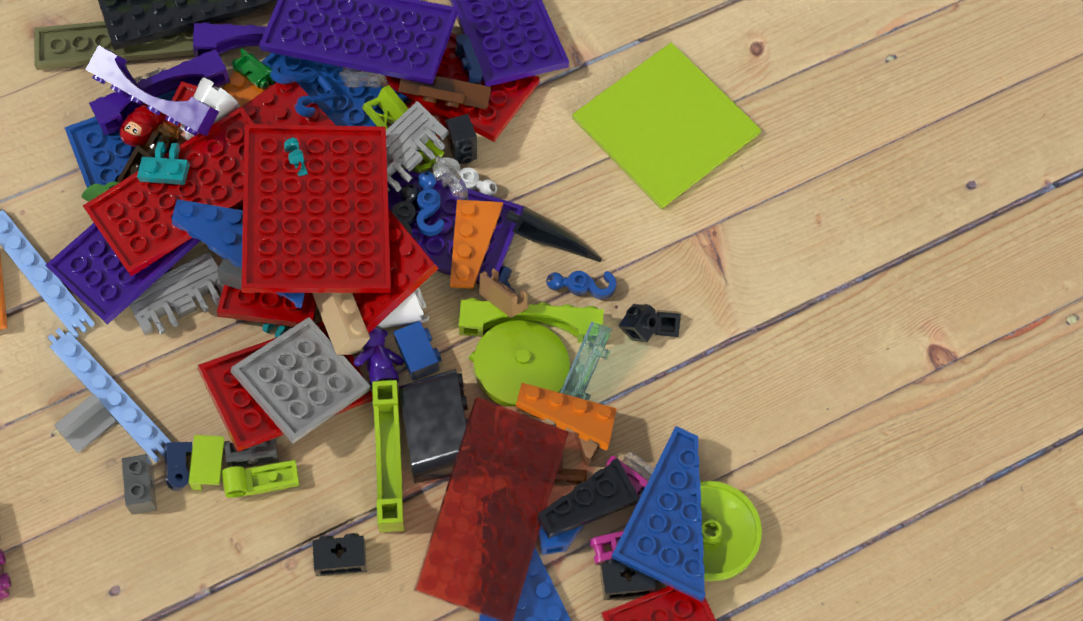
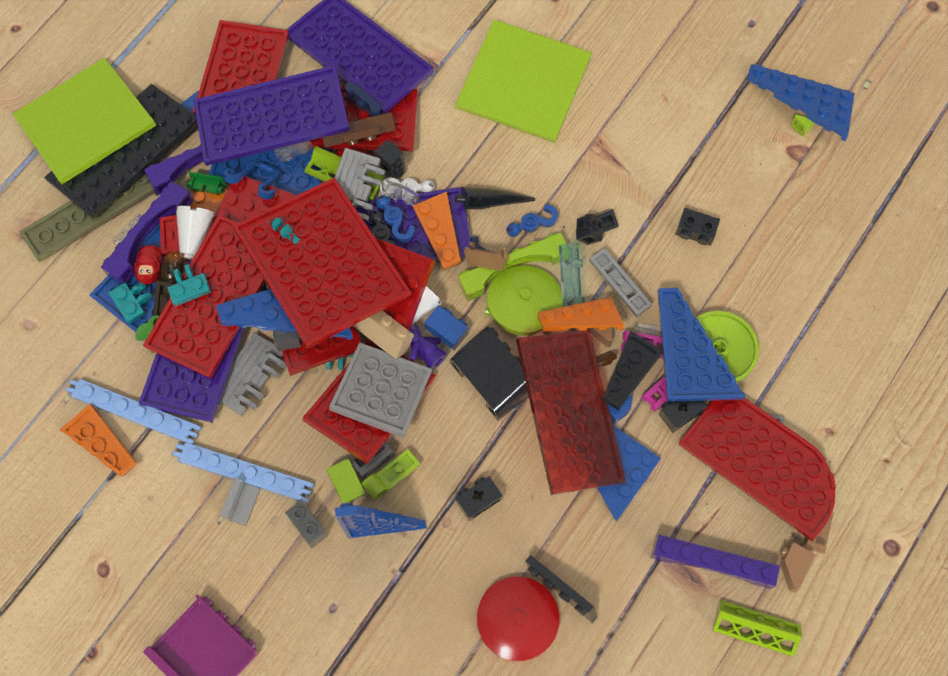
camera: 25 degrees left, 5 degrees up
arch [86,45,220,136] -> none
dark blue leg [164,442,192,491] -> none
lime arch [372,380,405,533] -> none
none -> teal hinge [108,283,152,324]
none -> blue wing [335,503,426,539]
none -> light grey hinge [589,248,652,318]
none -> black brick [675,208,720,246]
none -> blue wing [746,64,855,141]
none -> lime slope [790,114,815,137]

